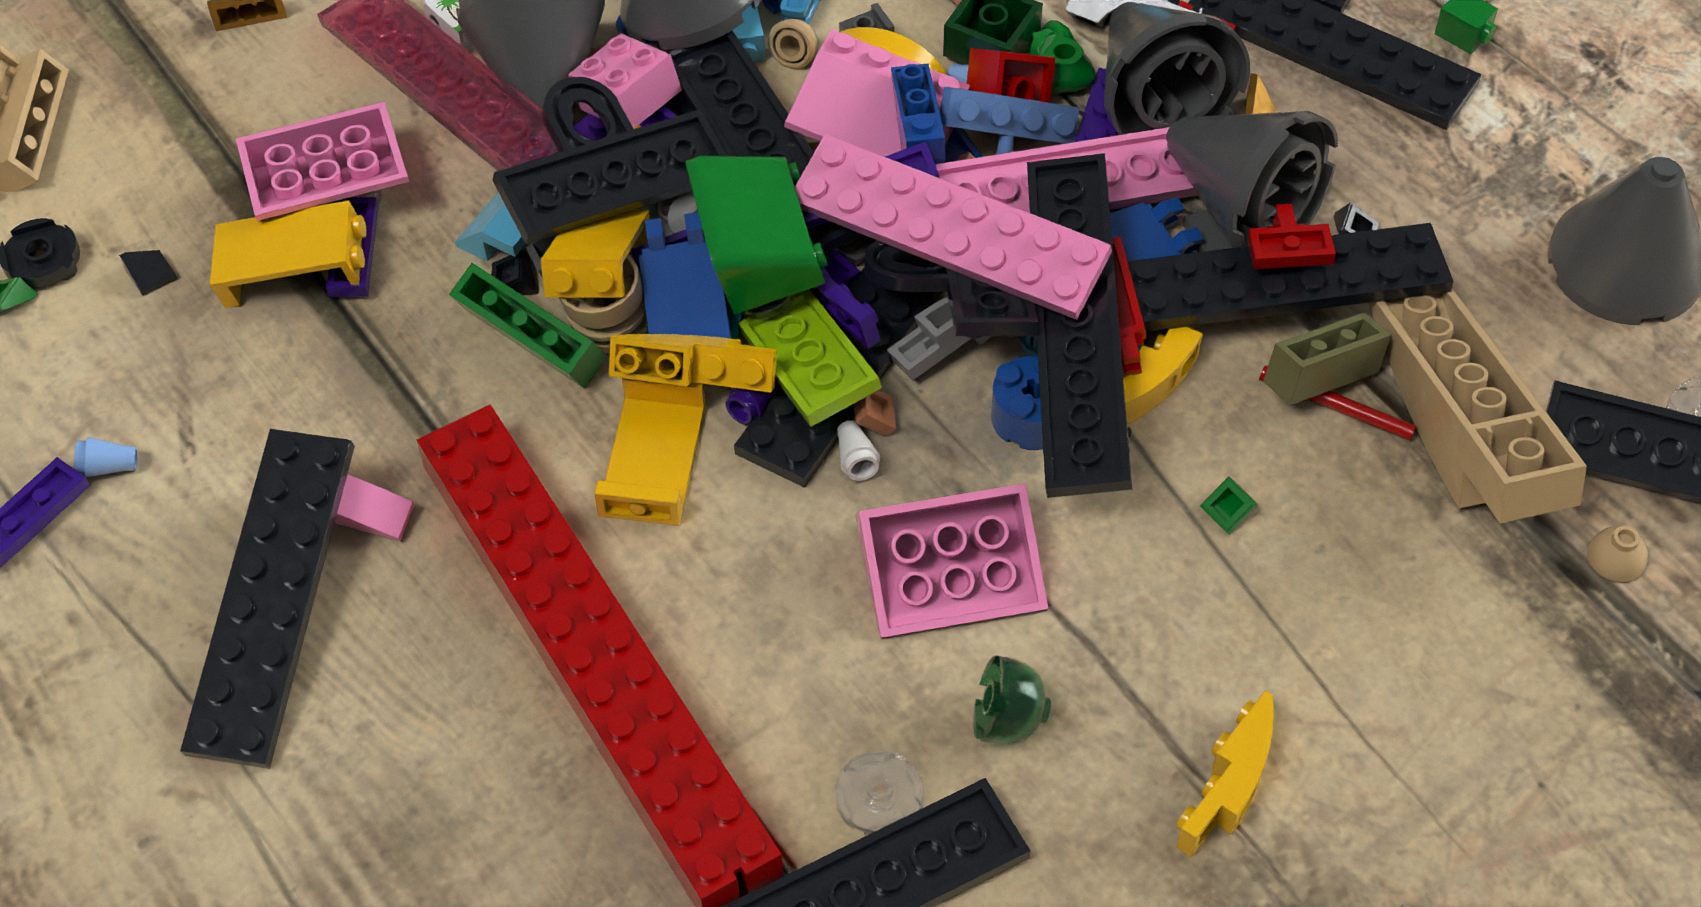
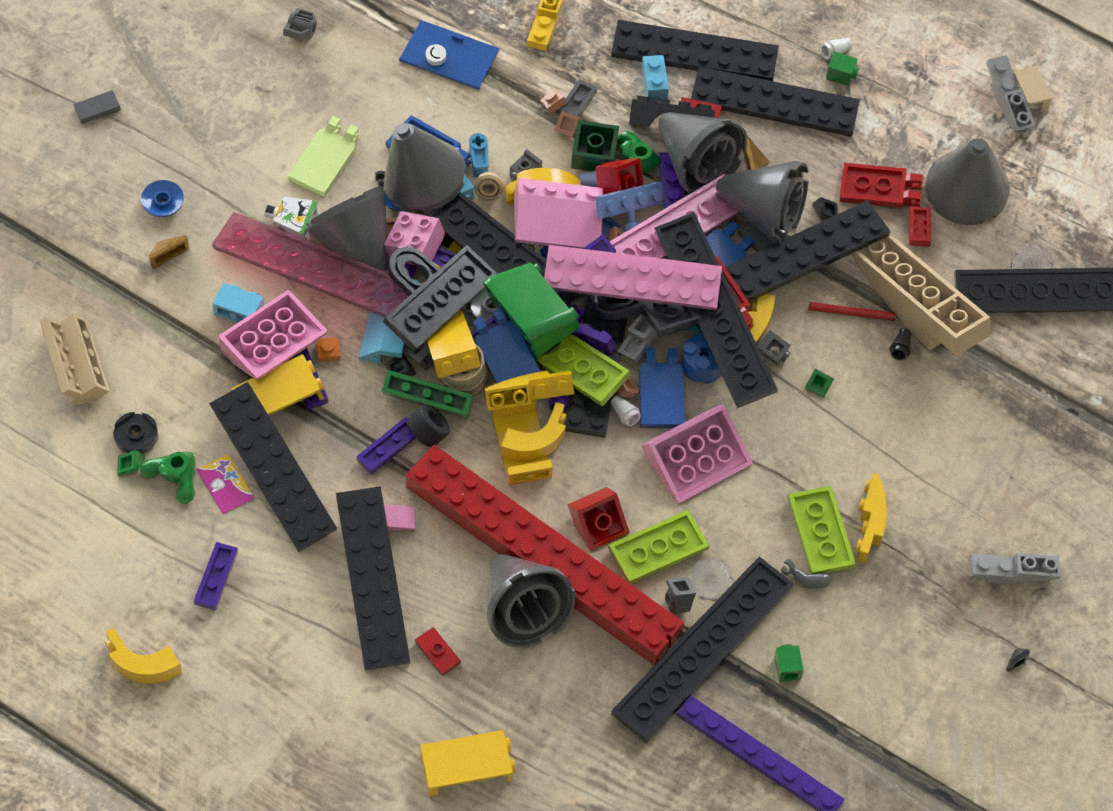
camera: 25 degrees left, 5 degrees up
light blue cone [74,437,138,477] -> none
black slope [119,250,177,296] -> none
blue slope [891,64,945,164] -> none
clear green cylinder [973,655,1051,745] -> none
red hinge [1247,204,1336,269] -> none
olive brick [1263,312,1391,405] -> none
tan brick [1587,526,1648,582] -> none
none -> green head [139,451,196,504]
none -> sticker [196,454,255,514]
none -> black plate [209,382,337,552]
none -> medium azure brick [212,283,264,323]
none -> orange plate [317,337,340,362]
none -> dark purple plate [356,417,416,475]
none -> black tyre [407,404,450,447]
none -> red plate [415,627,461,676]
none -> dark grey cone [487,554,575,648]
none -> yellow arch [500,402,567,462]
none -> red slope [567,487,630,551]
none -> lime plate [608,510,709,584]
none -> blue tile [639,348,685,428]
none -> dark grey brick [665,577,696,614]
none -> dark grey brick [758,330,791,365]
none -> dark grey arm [781,559,831,588]
none -> lime plate [788,486,856,574]
none -> red tile [839,162,923,208]
none -> black cone [889,328,912,360]
none -> red plate [909,206,931,247]

